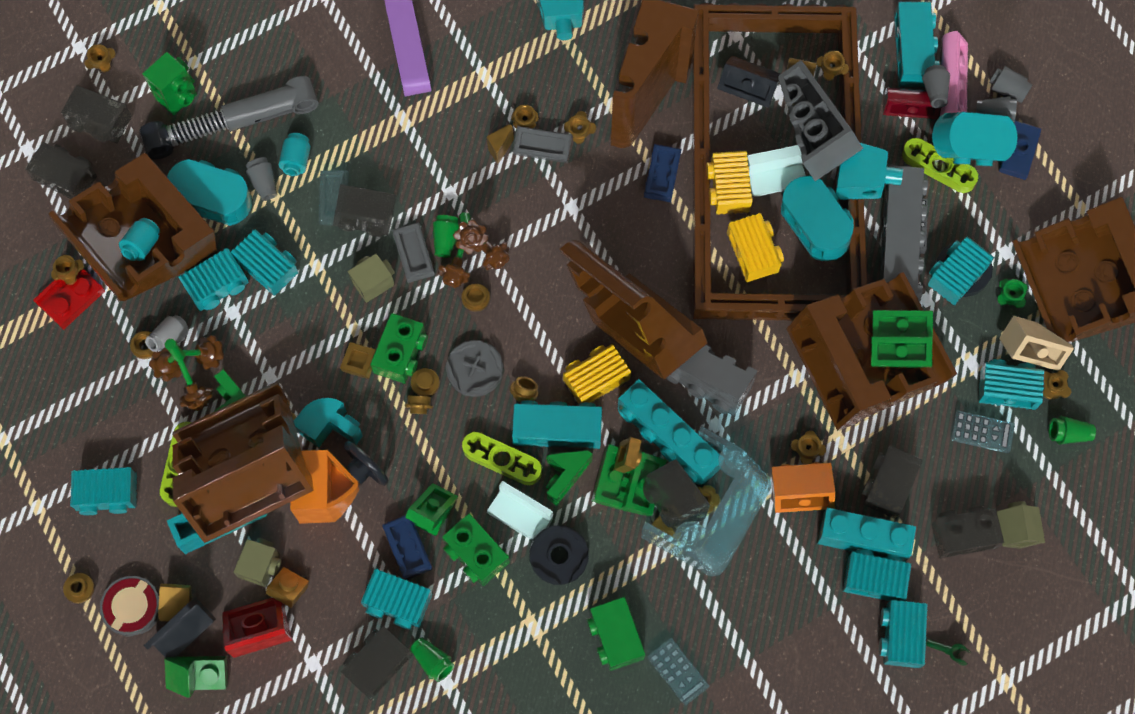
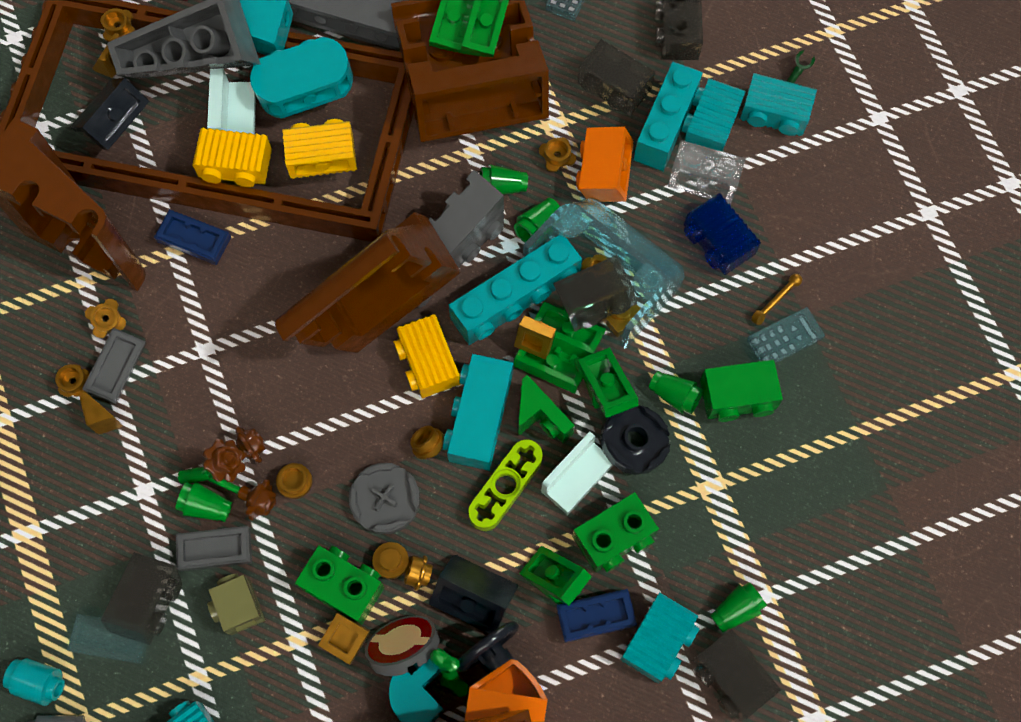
camera: 80 degrees left, 0 degrees up
none -> tile [365,615,440,676]
none -> black panel [429,555,518,634]
none -> green piece [430,648,469,697]
none -> green cone [479,164,528,195]
none -> green cone [514,198,561,245]
none -> green slope [578,347,639,418]
none -> green cone [649,371,704,414]
none -> clear brick [668,140,746,205]
none -> clear blue brick [684,193,761,275]
none -> pearl gold hinge [752,274,803,325]

